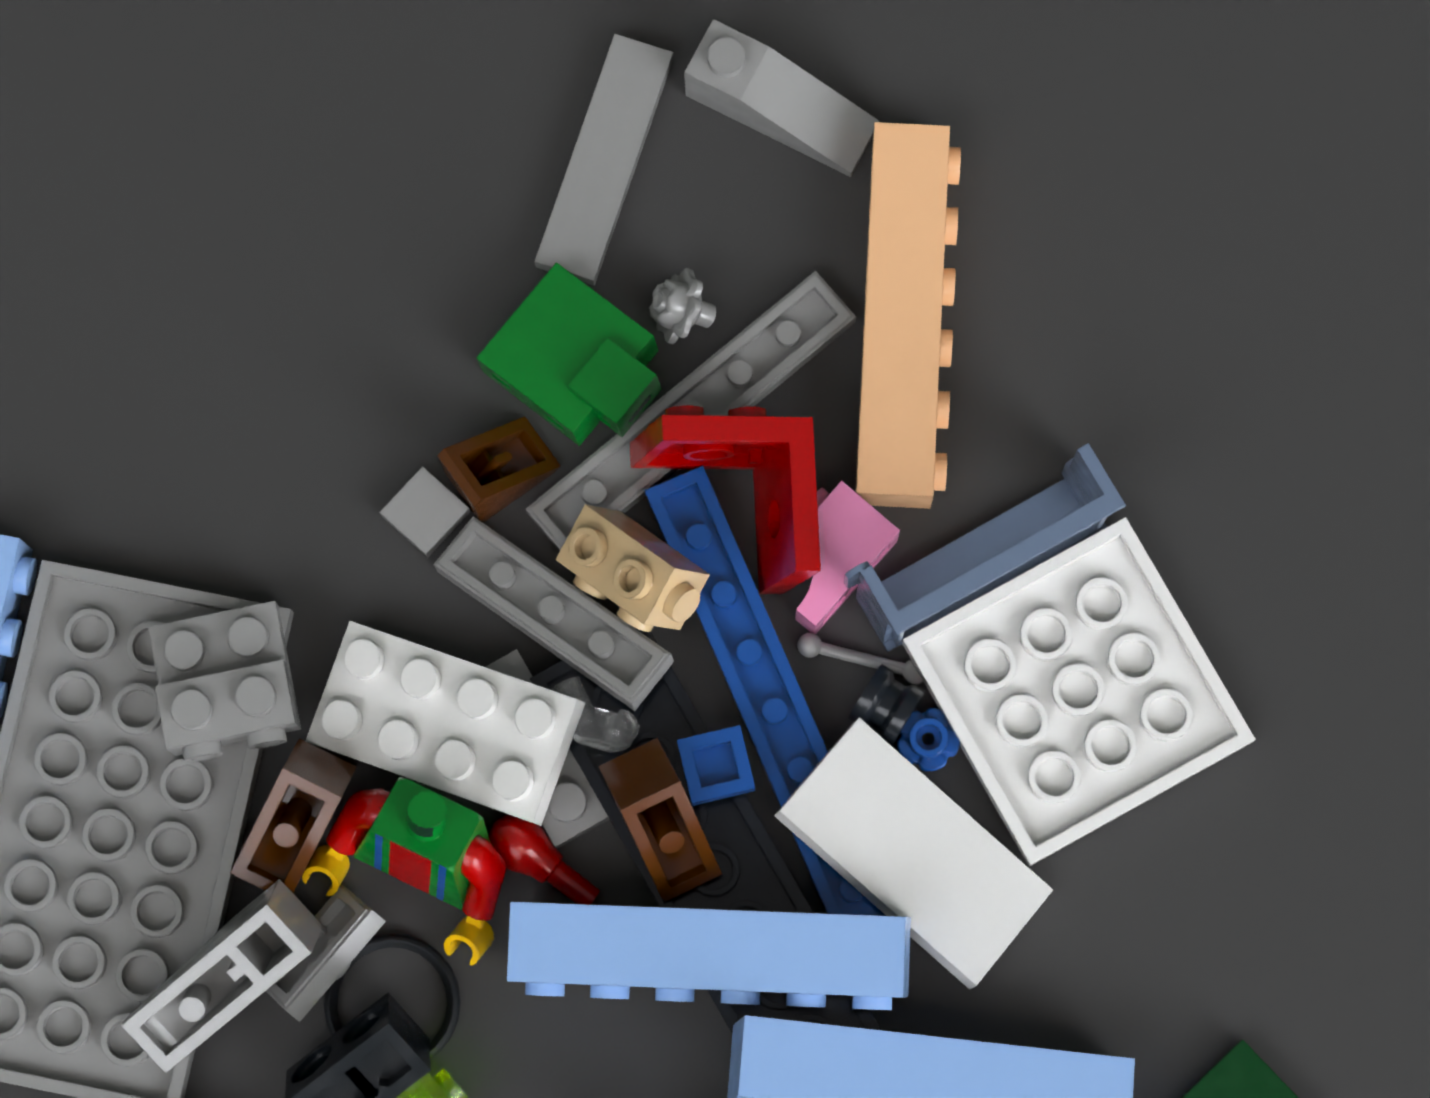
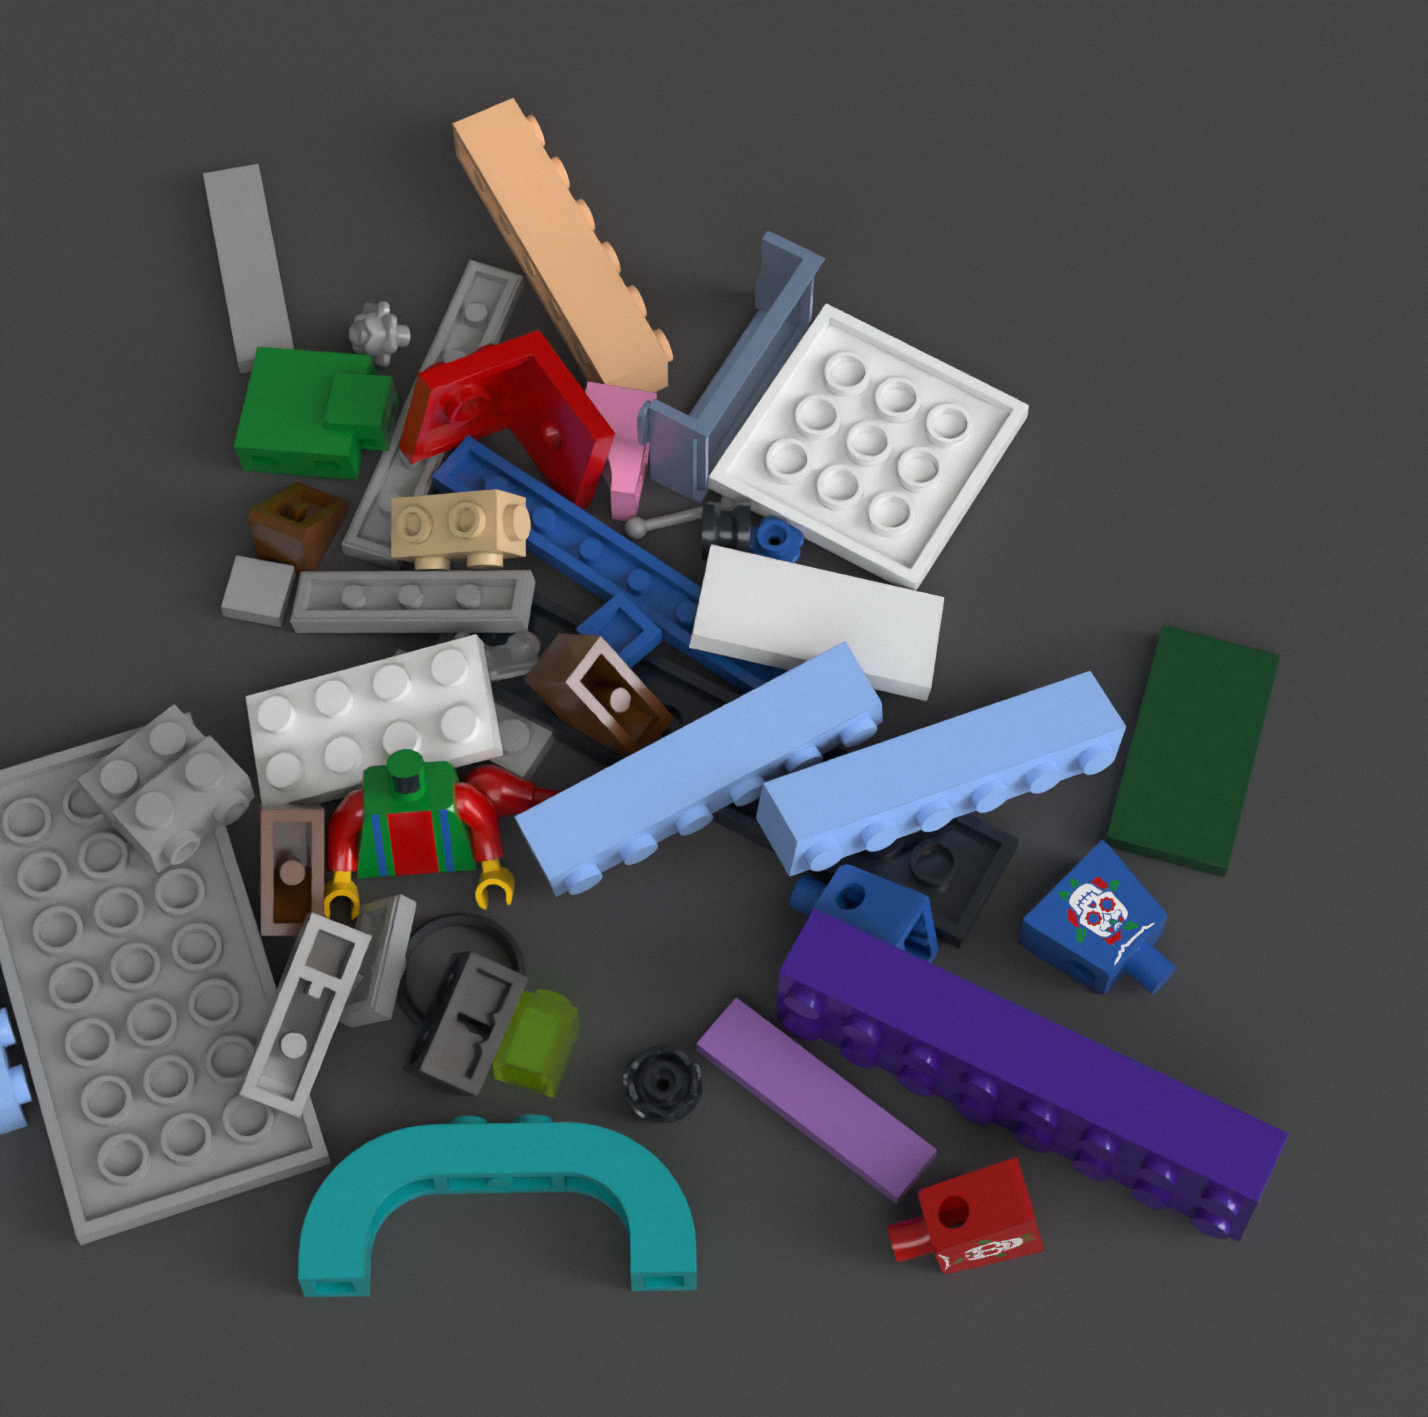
camera: 35 degrees left, 15 degrees down
light grey slope [684,19,879,177] -> none

